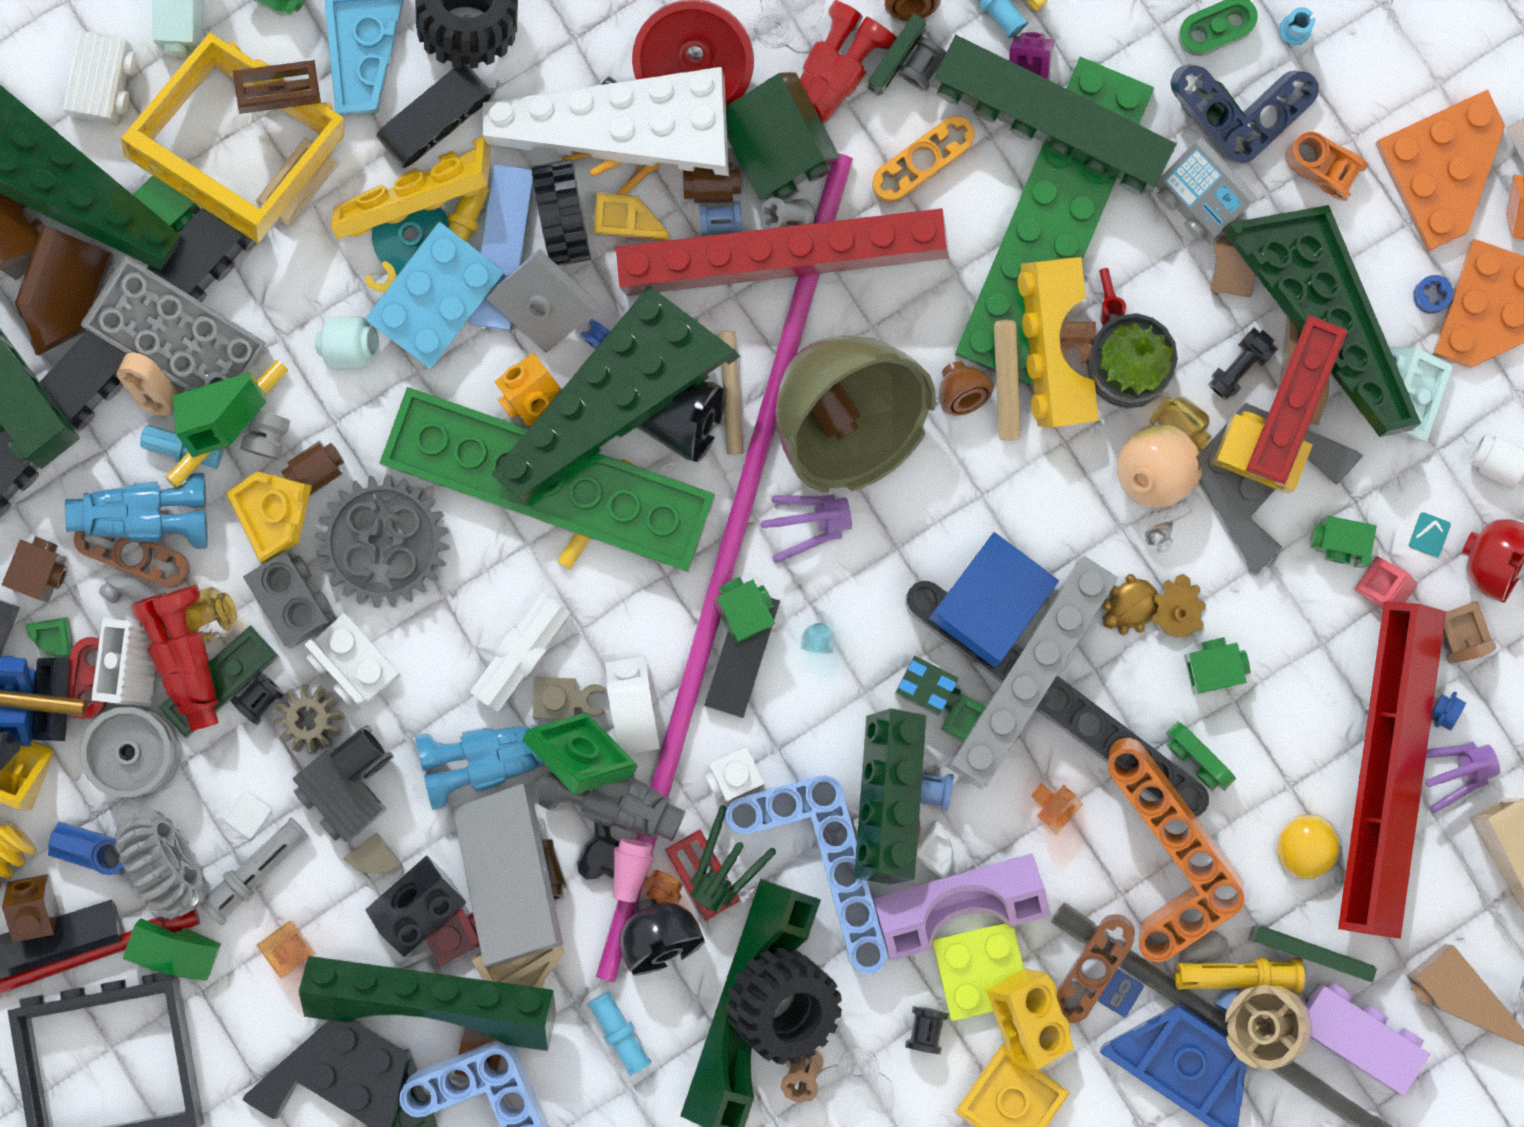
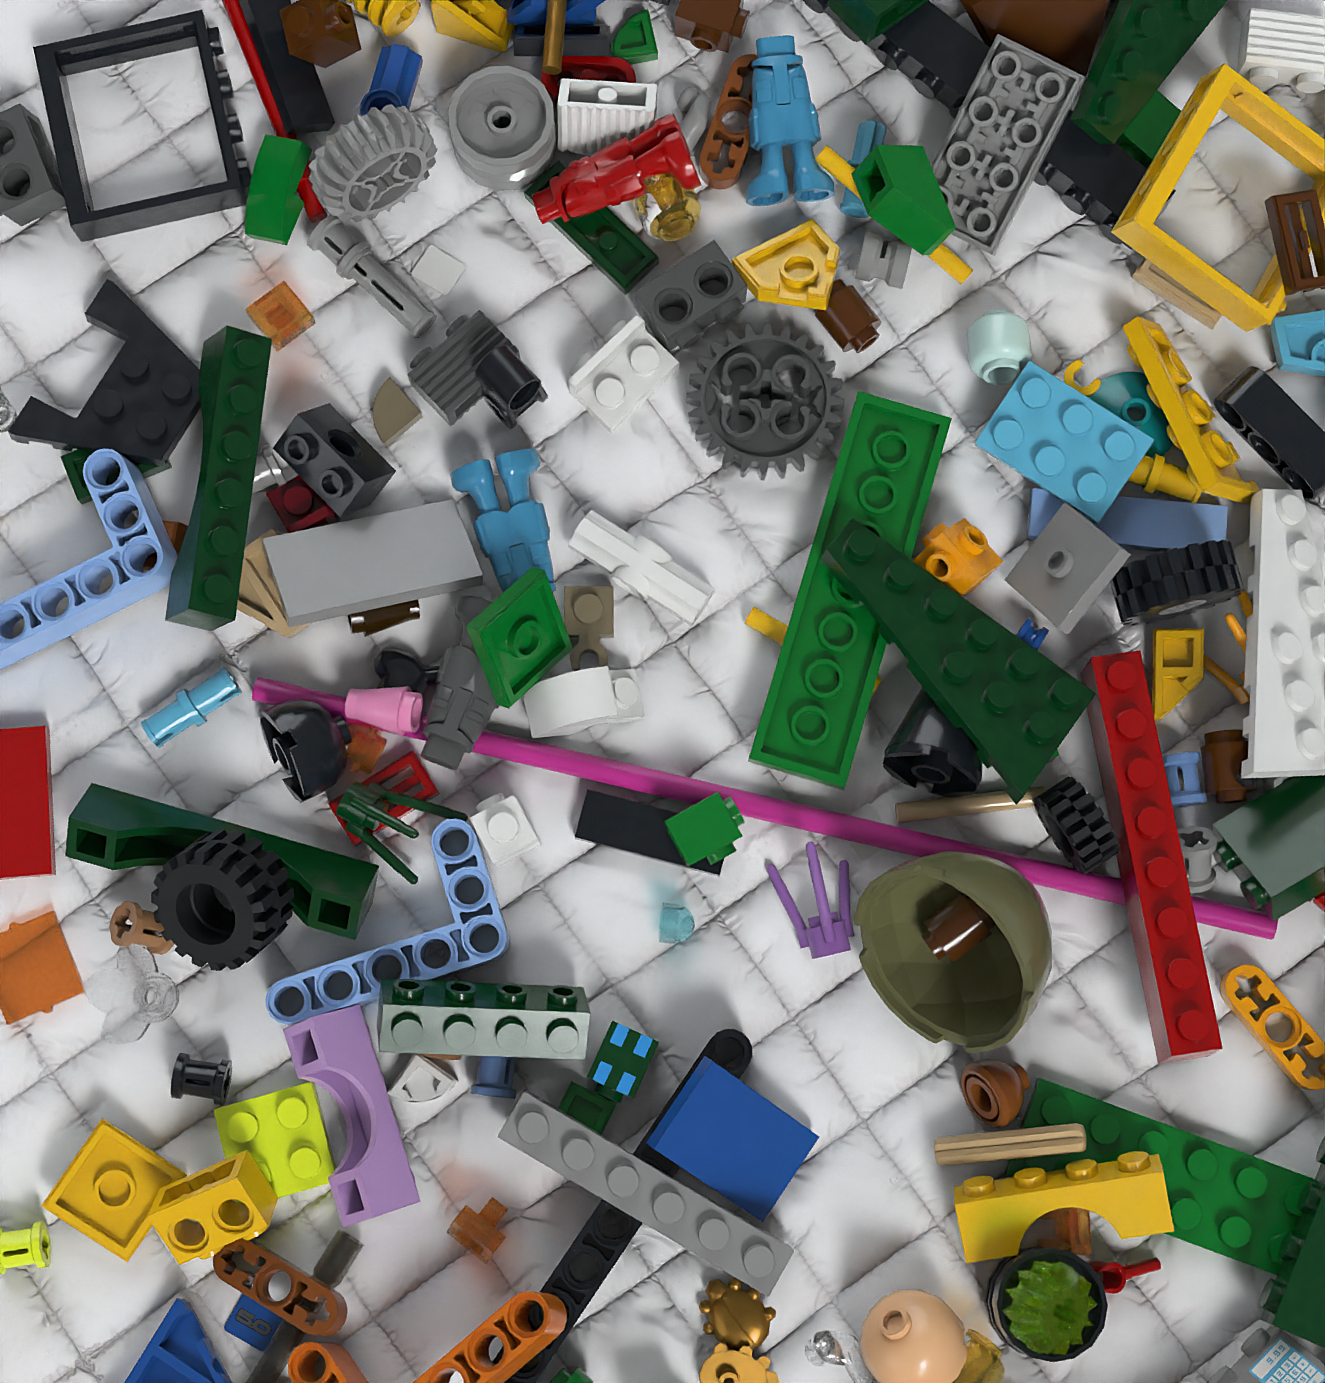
camera: 85 degrees right, 5 degrees down
light nougat beam [117,353,178,416] -> none
black bush [230,671,285,725] -> none
dark tan gear [273,684,345,754] -> none
none -> black tyre [1033,776,1120,874]

